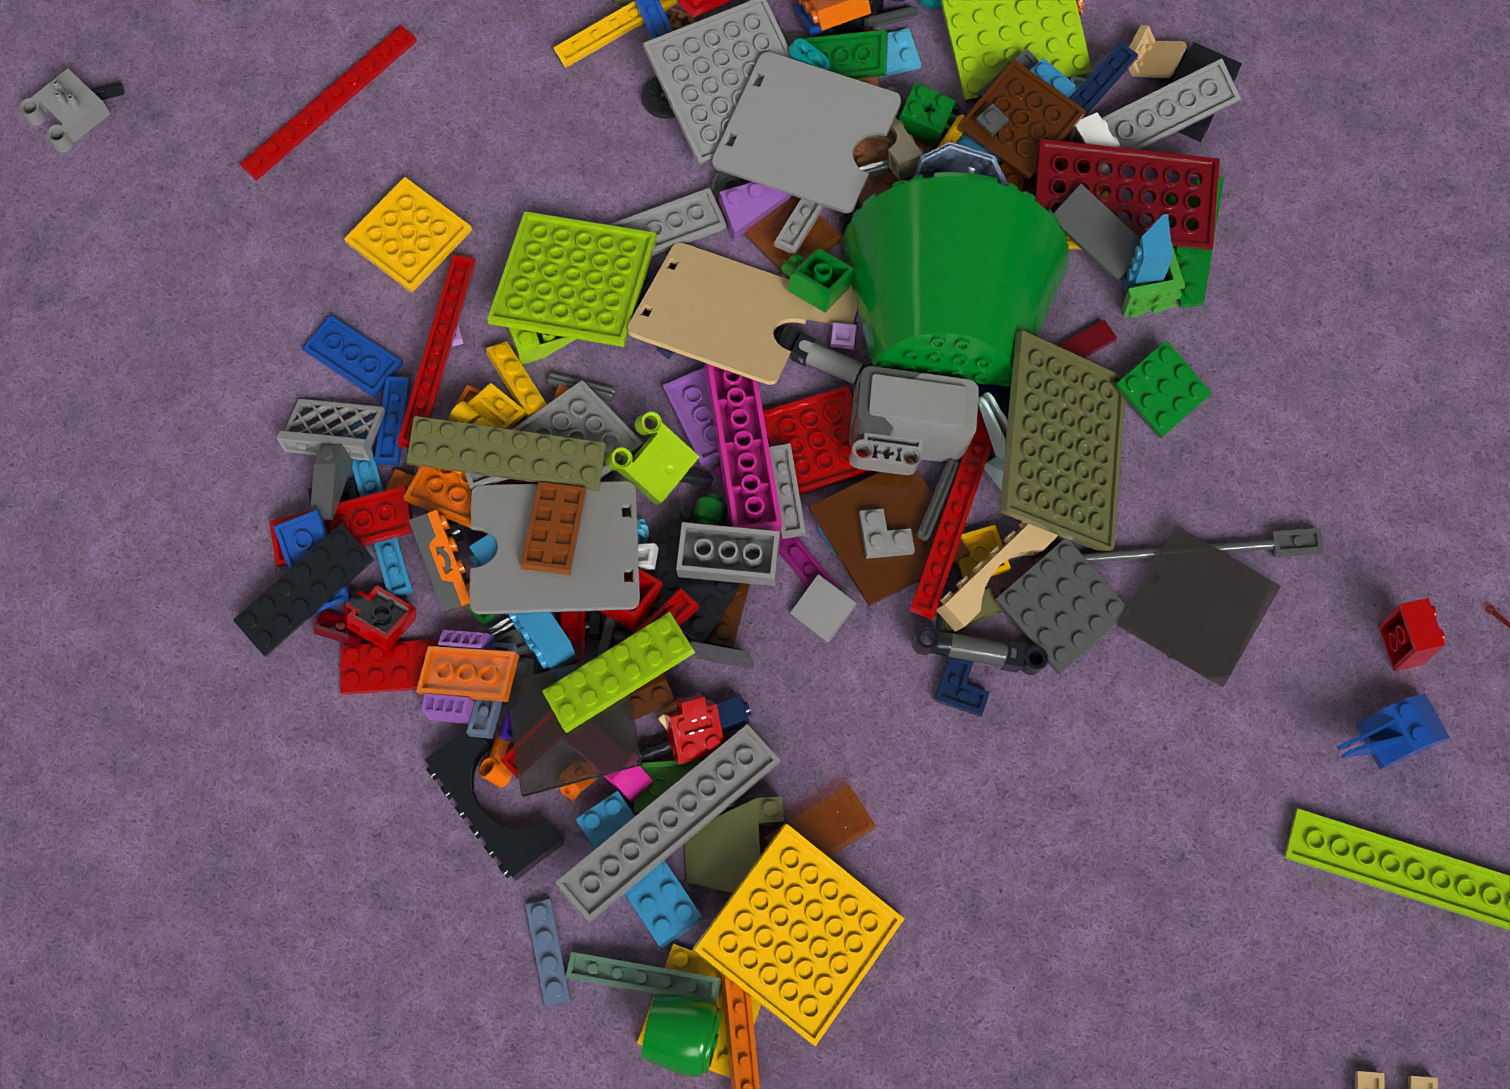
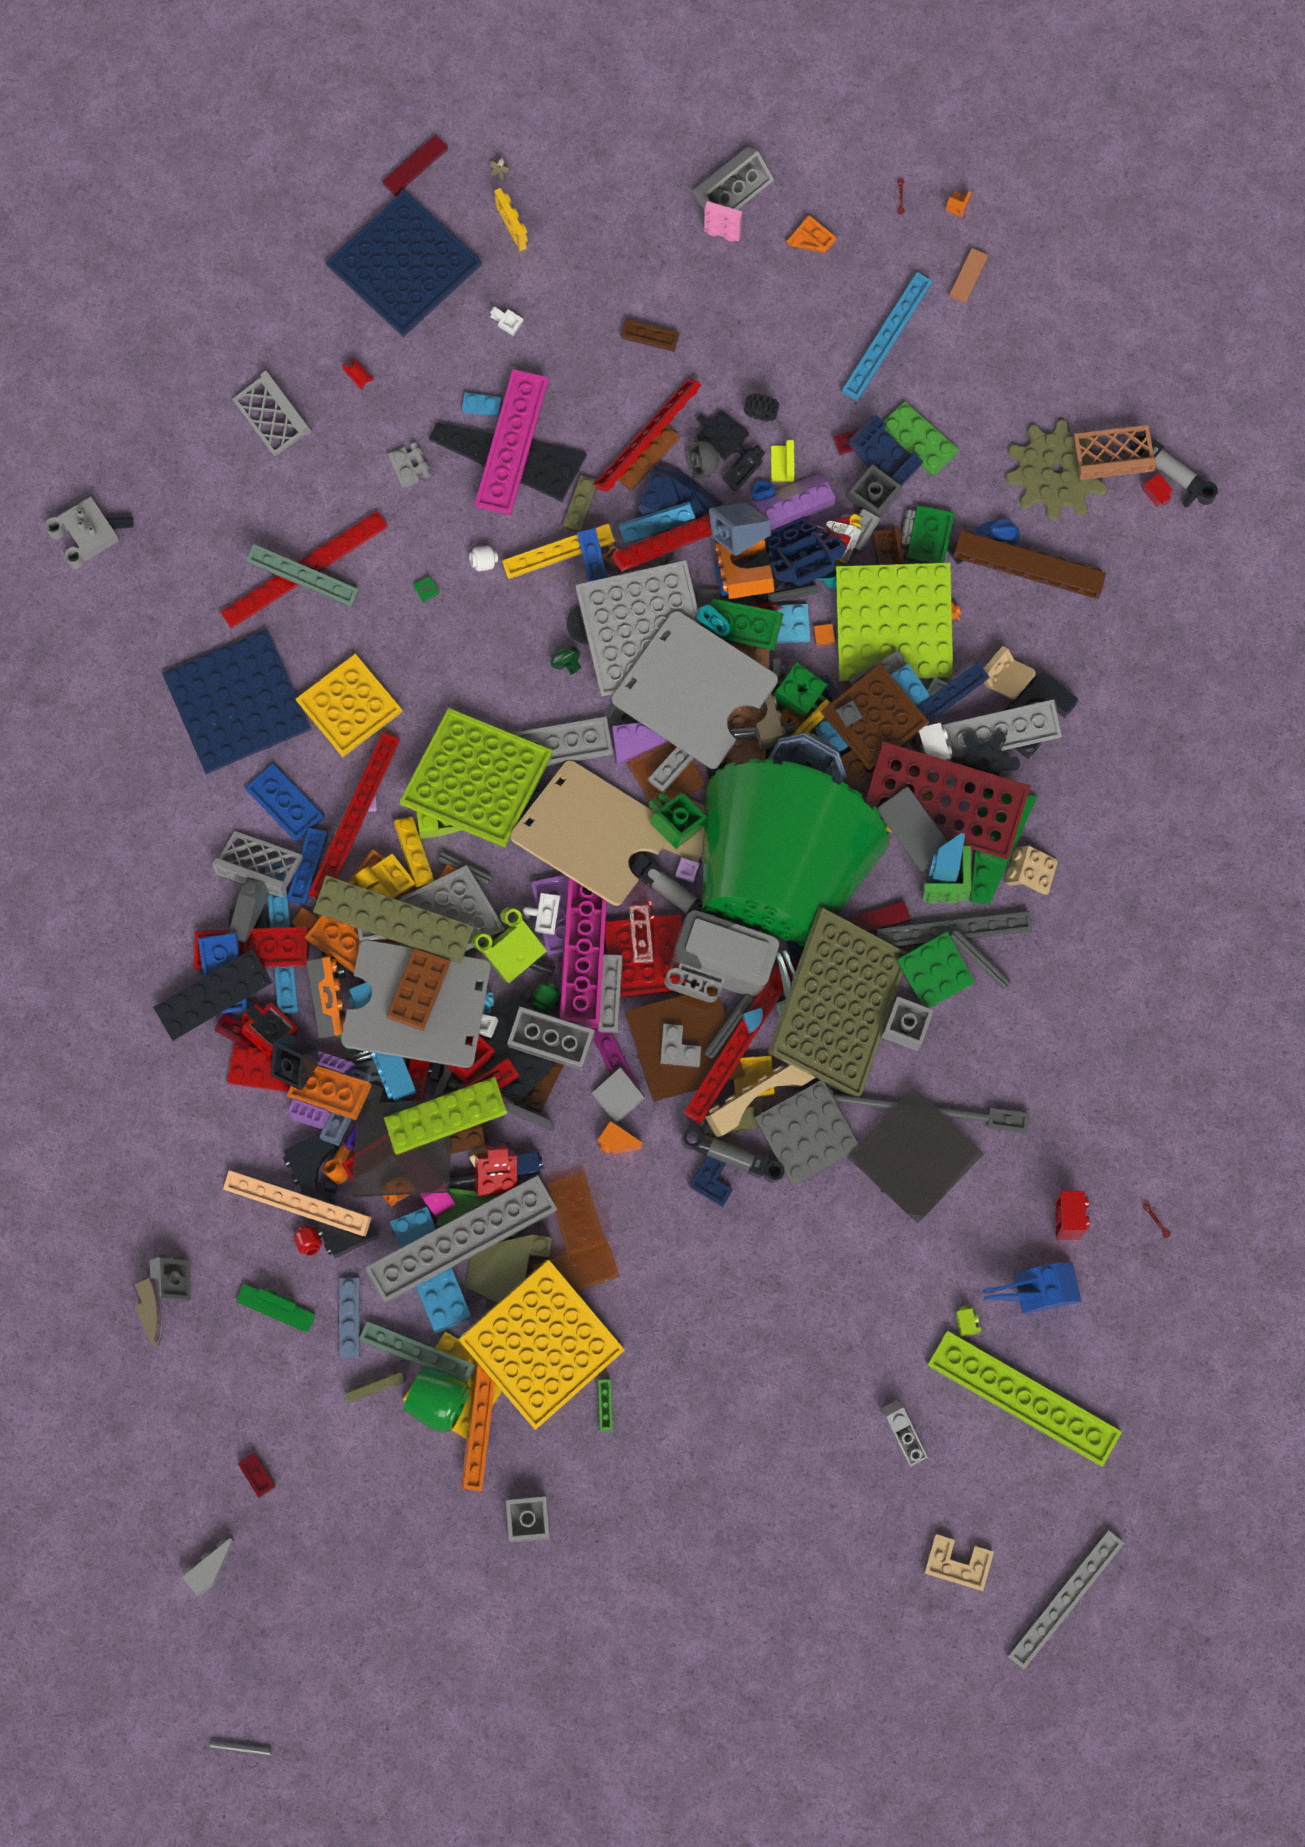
camera: 10 degrees right, 5 degrees up
none -> dark tan slope [135,1278,162,1347]
none -> dark grey plate [150,1255,191,1301]
none -> dark blue plate [162,629,311,774]
none -> light nougat plate [223,1170,371,1236]
none -> green bracket [236,1284,316,1333]
none -> sand green plate [246,544,358,607]
none -> black slope [271,1034,319,1090]
none -> red head [293,1225,322,1256]
none -> dark blue hand [324,1182,337,1205]
none -> olive plate [345,1371,405,1404]
none -> green tile [413,576,439,603]
none -> white head [469,545,498,571]
none -> white plate [523,893,560,935]
none -> clear orange plate [547,1173,607,1257]
none -> dark green piece [550,645,581,675]
none -> orange slope [597,1121,643,1155]
none -> bright green piece [598,1379,613,1431]
none -> clear red slope [629,900,654,963]
none -> dark azure tile [742,1008,763,1033]
none -> orange tile [814,624,835,646]
none -> dark grey plate [876,911,1032,948]
none -> light grey slope [879,1400,928,1467]
none -> light grey brick [881,996,934,1051]
none -> black plate [950,731,1021,793]
none -> dark grey axle [950,930,1011,989]
none -> lime brick [956,1305,981,1337]
none -> tan bracket [1005,846,1057,895]

